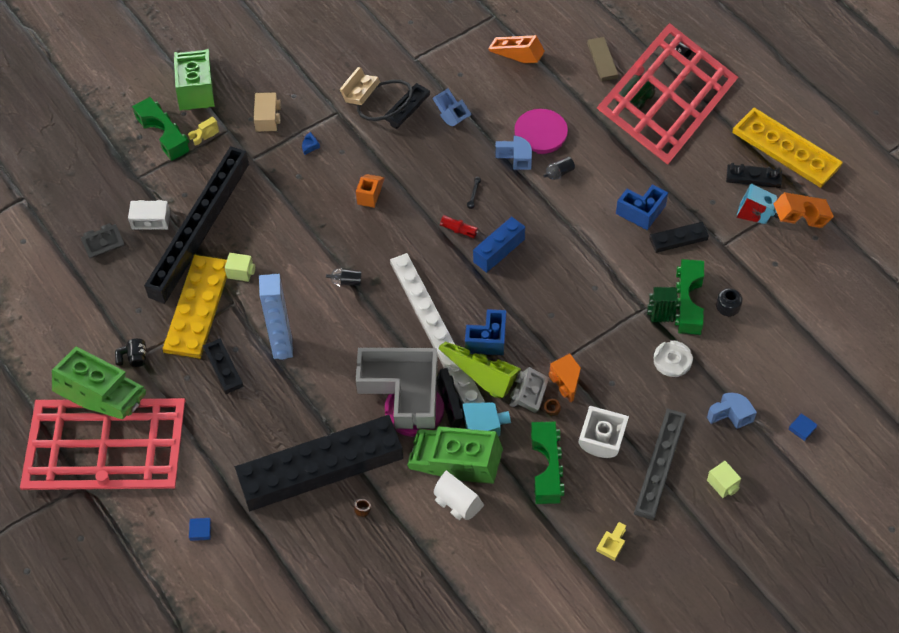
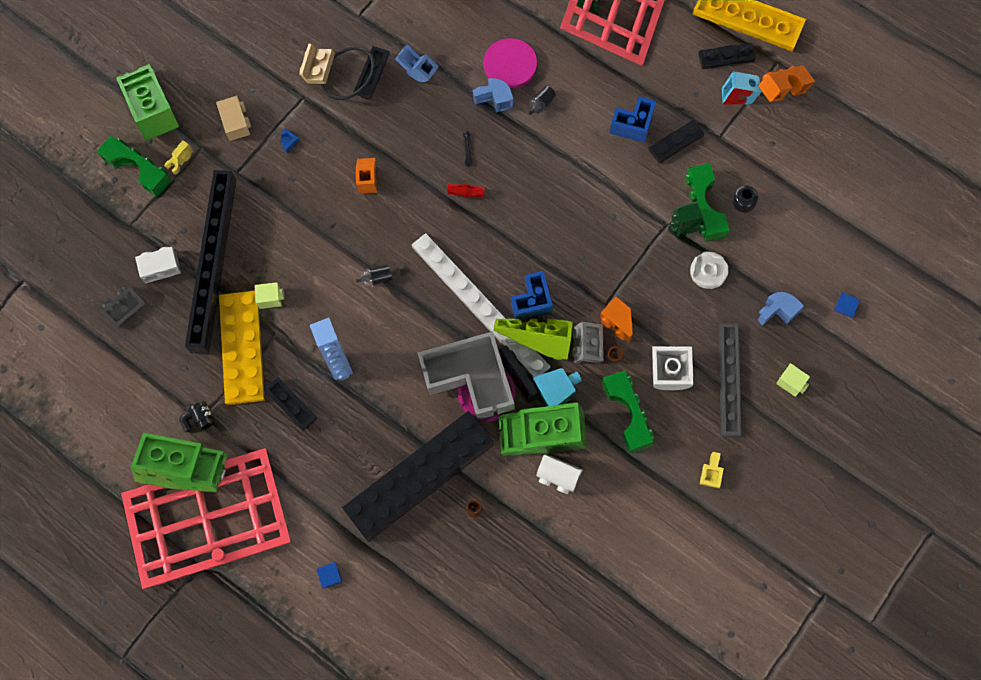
camera: 15 degrees left, 15 degrees up
blue brick [473,217,525,273] -> none

